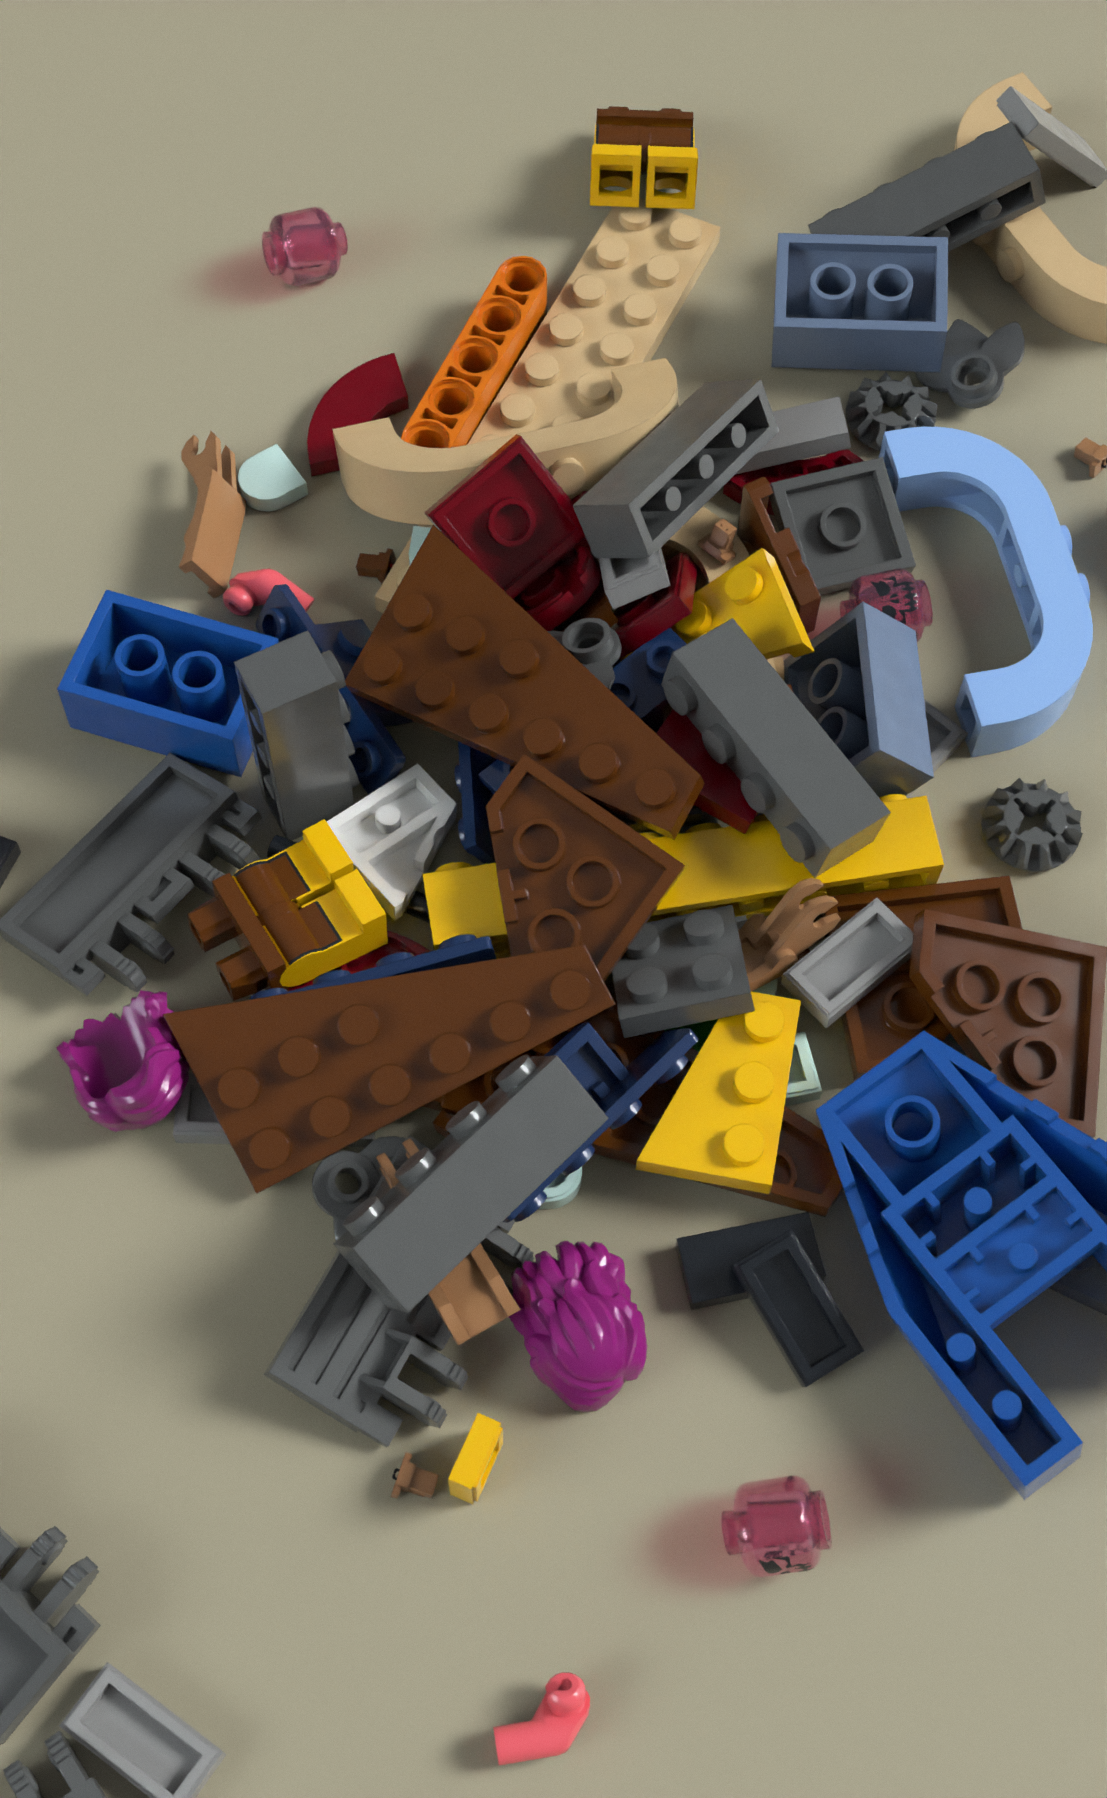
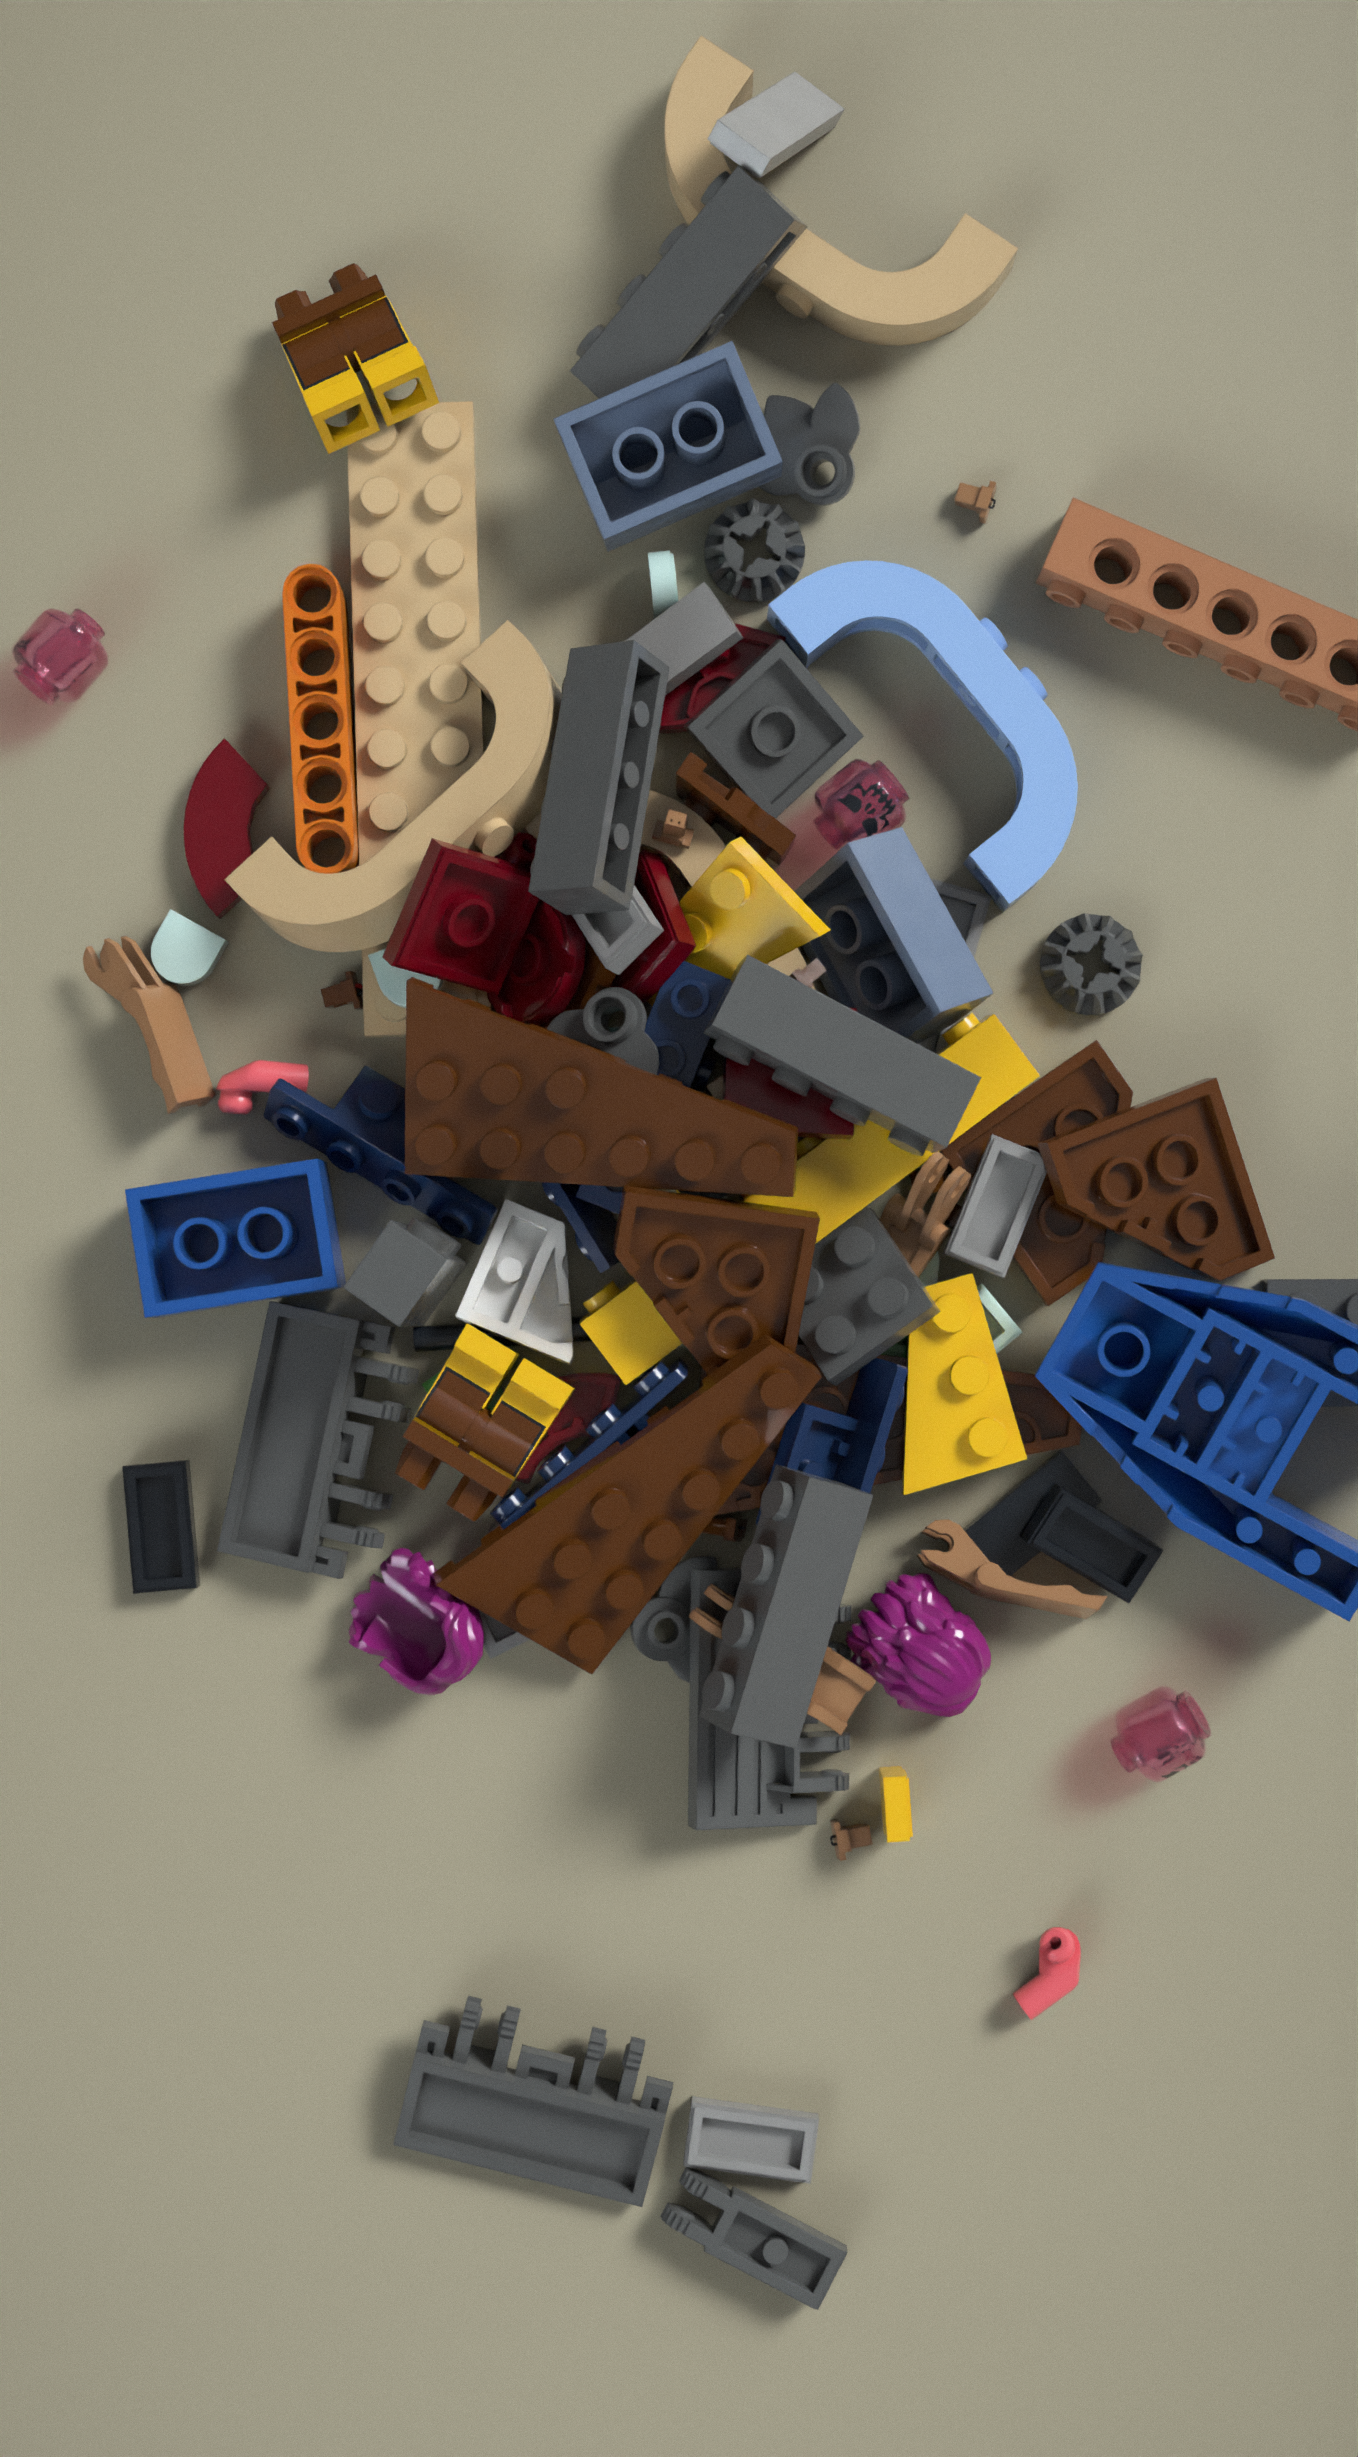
camera: 20 degrees left, 25 degrees up
none -> light aqua tile [647,550,678,619]
none -> medium nougat arm [917,1519,1107,1619]

